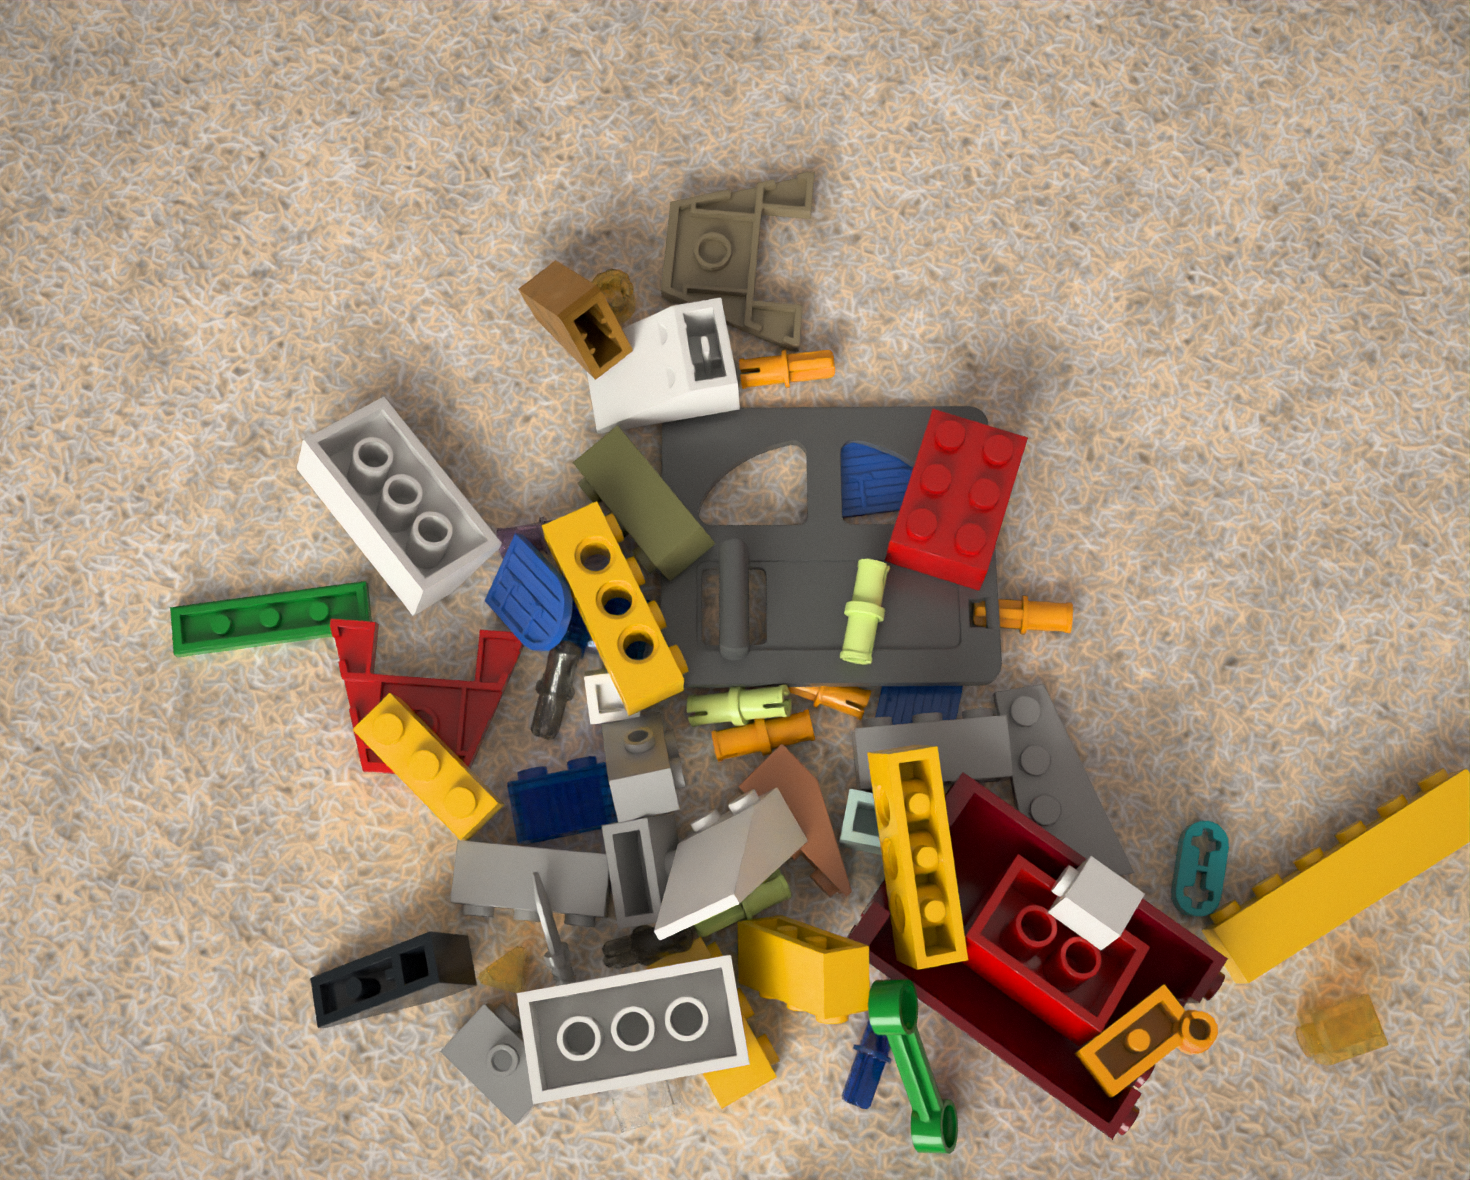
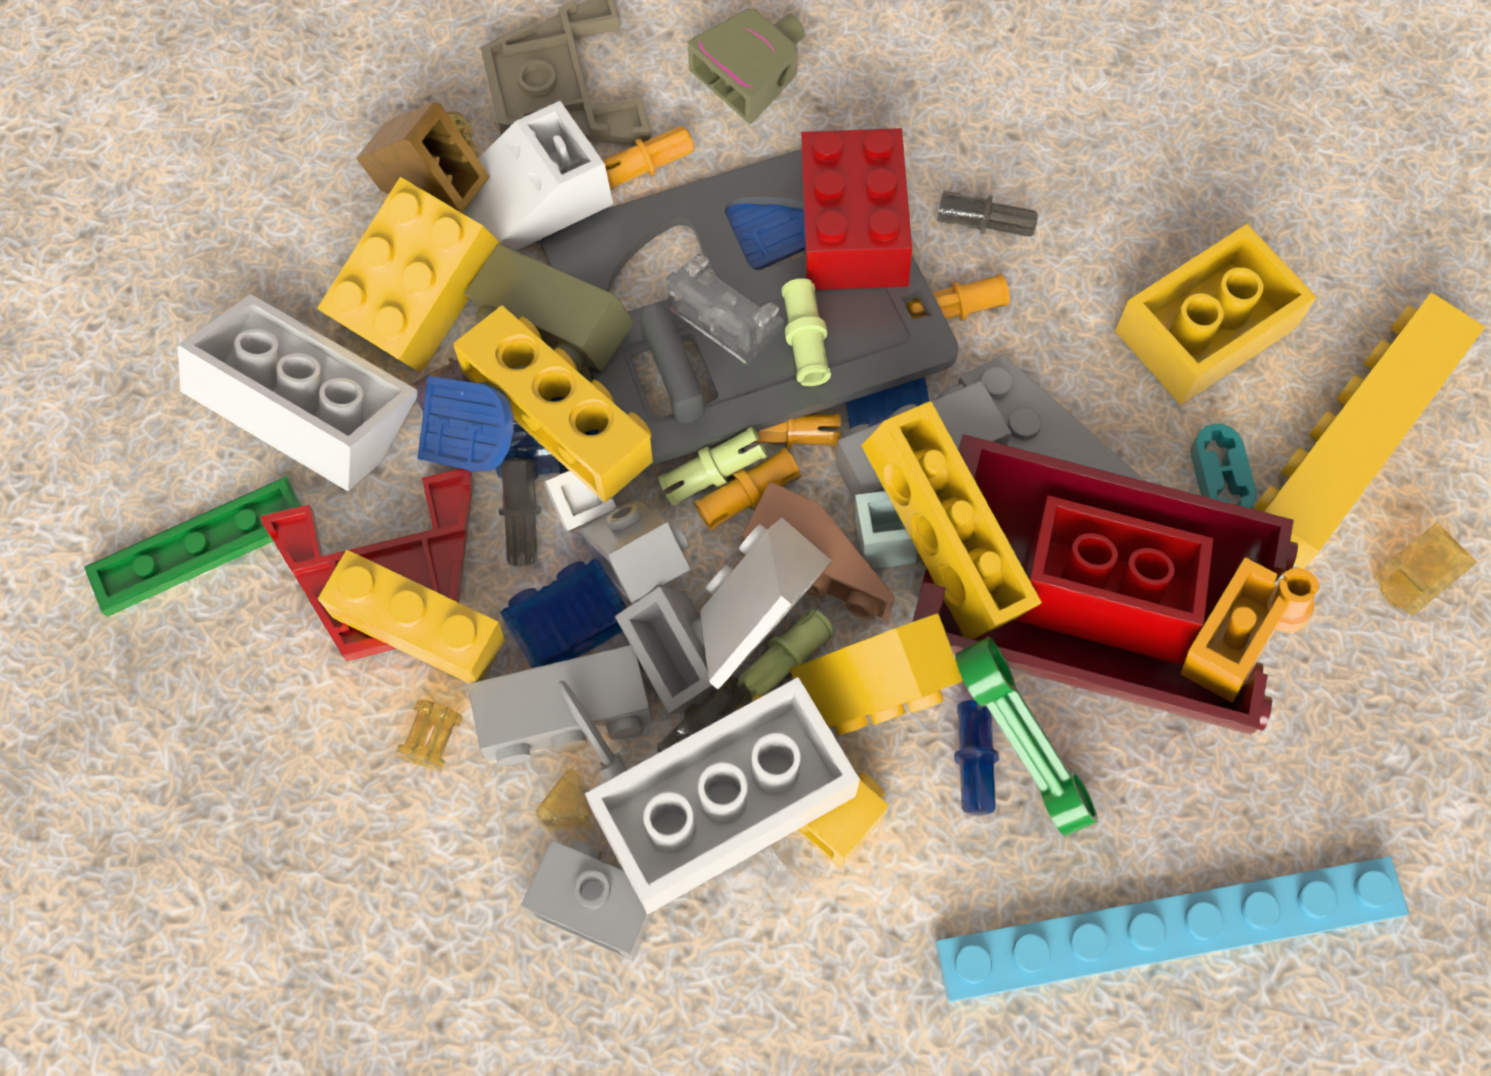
camera: 20 degrees left, 10 degrees down
black slope [310,931,477,1028] -> none
white brick [1048,856,1145,950] -> none
none -> yellow brick [317,177,502,373]
none -> clear yellow bush [395,699,464,772]
none -> clear hinge [666,254,784,364]
none -> olive torso [688,9,805,124]
none -> clear smoke axle [937,190,1038,237]
none -> yellow brick [1115,224,1317,405]

